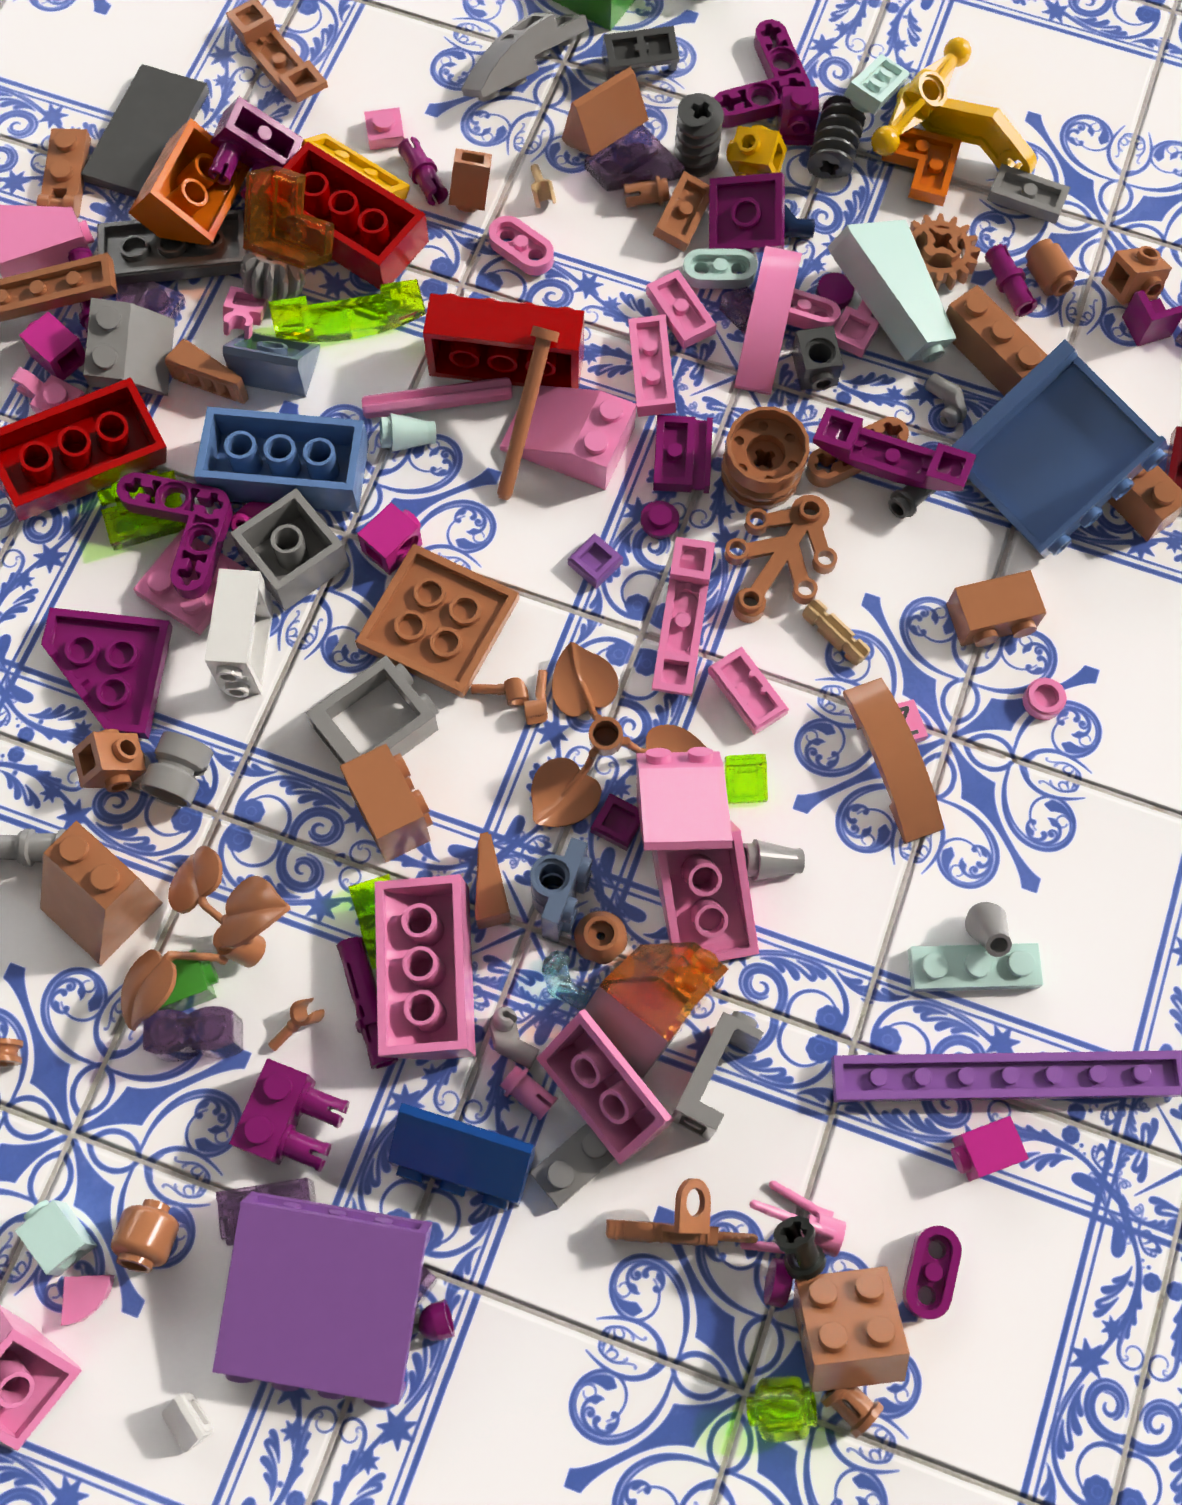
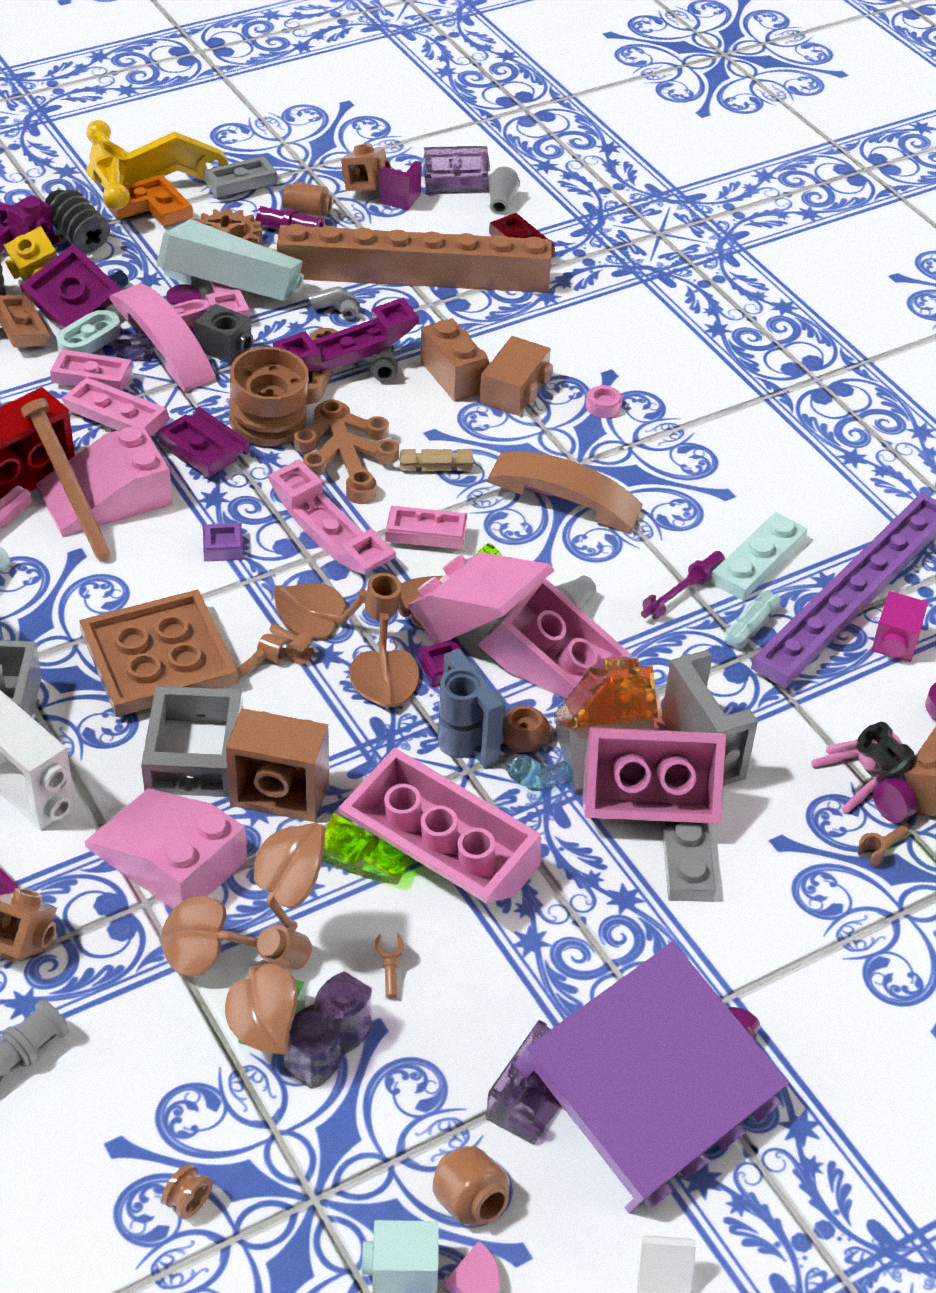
camera: 50 degrees left, 25 degrees down
nougat slope [40,820,163,966] -> none
light grey wheel [139,731,214,807] -> none
magenta brick [229,1058,350,1172] -> none
magenta pin [336,937,399,1069] -> none
dark pink brick [357,503,423,575] -> none
blue slope [388,1103,535,1211] -> none
nougat slope [475,832,511,929] -> none
light grey arm [489,1007,540,1069] -> none
bright pink pin [500,1065,558,1121] -> none
nougat piece [606,1178,758,1247] -> none
magenta plate [640,501,680,539] -> none
light aqua plate [844,54,910,115] -> none
medium blue panel [951,339,1168,558] -> none
light grey cone [965,902,1012,957] -> none
none -> bright pink slope [84,788,247,909]
none -> nougat brick [420,318,489,402]
none -> magenta piece [641,551,725,619]
none -> light aqua axle [724,590,781,650]
none -> nougat hand [858,825,909,867]

